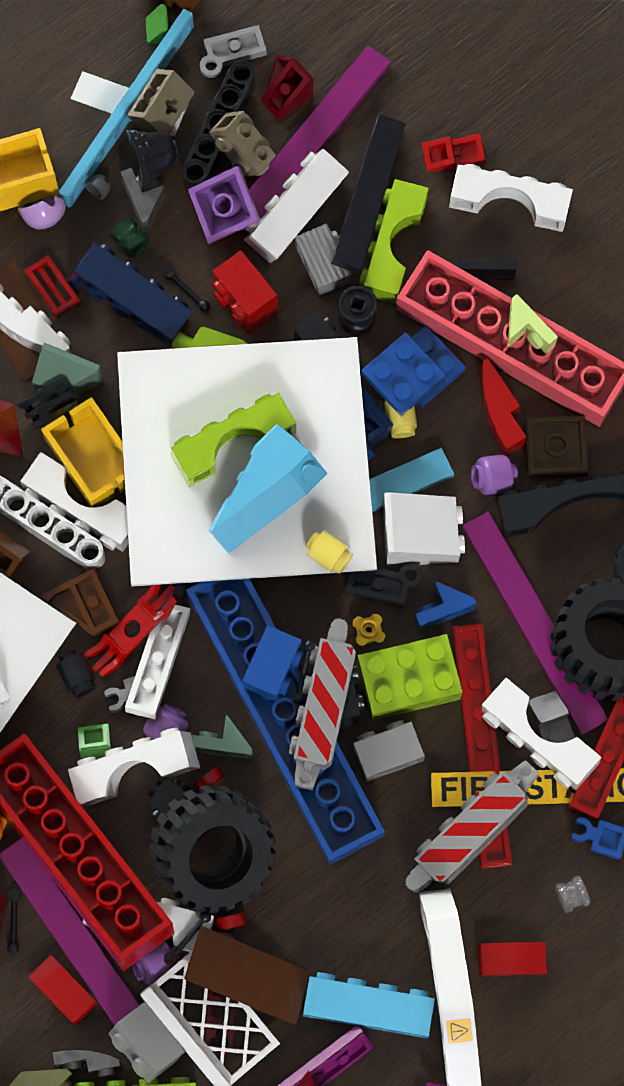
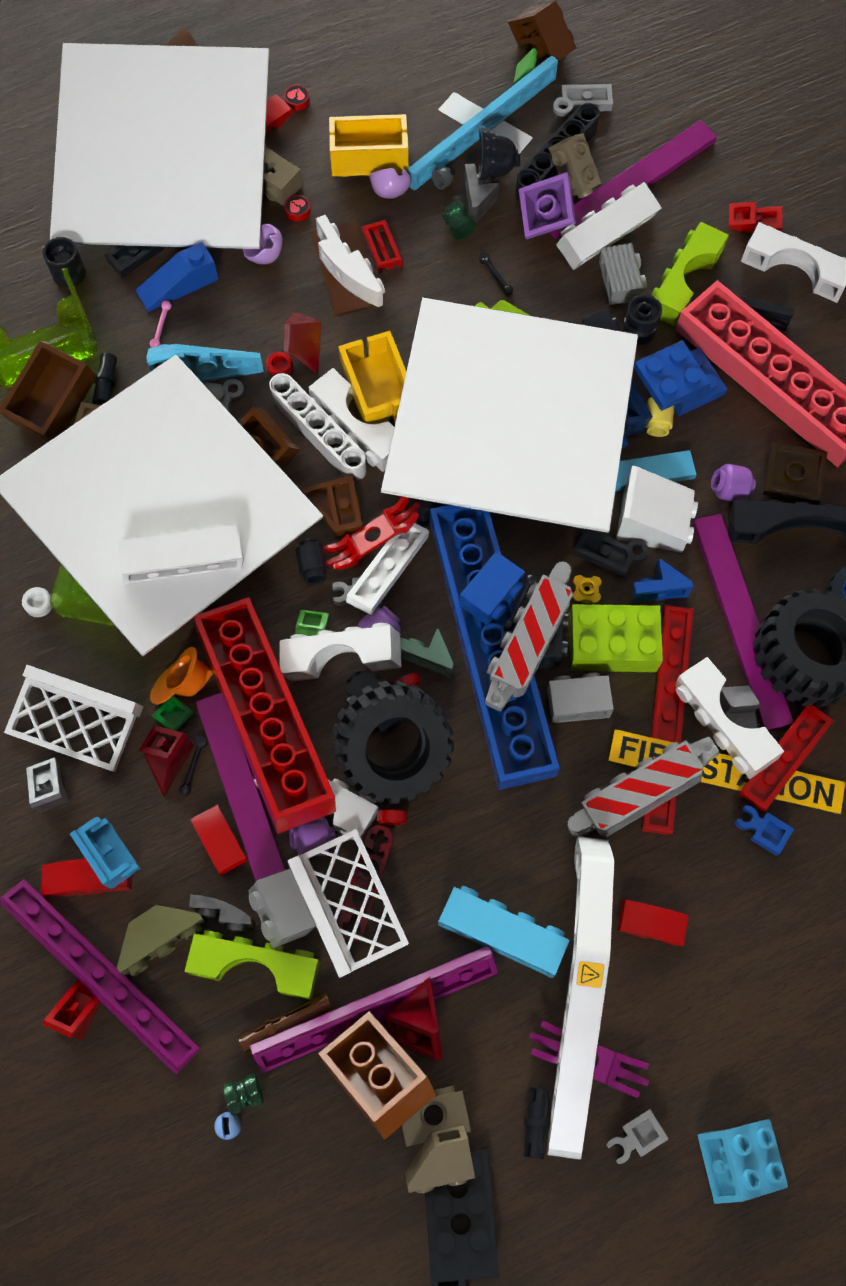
camera: 15 degrees right, 5 degrees down
black tile [17,377,83,429] -> none
sand green slope [32,342,103,400] -> none
dark blue wedge [68,242,192,345] -> none
dark tan brick [127,69,195,135] -> none
black hinge [164,911,211,966] -> none
lime arch [171,393,297,487] -> none
reddish brown sticker [184,926,311,1025] -> none
medium azure wedge [209,424,328,553] -> none
red brick [212,251,278,335] -> none
dark red slope [261,54,313,120] -> none
light yellow brick [306,530,353,574] -> none
black tile [331,114,406,274] -> none
red slope [481,358,527,456] -> none
yellowish green slope [508,294,558,354] -> none
clear wheel [555,875,590,914] -> none

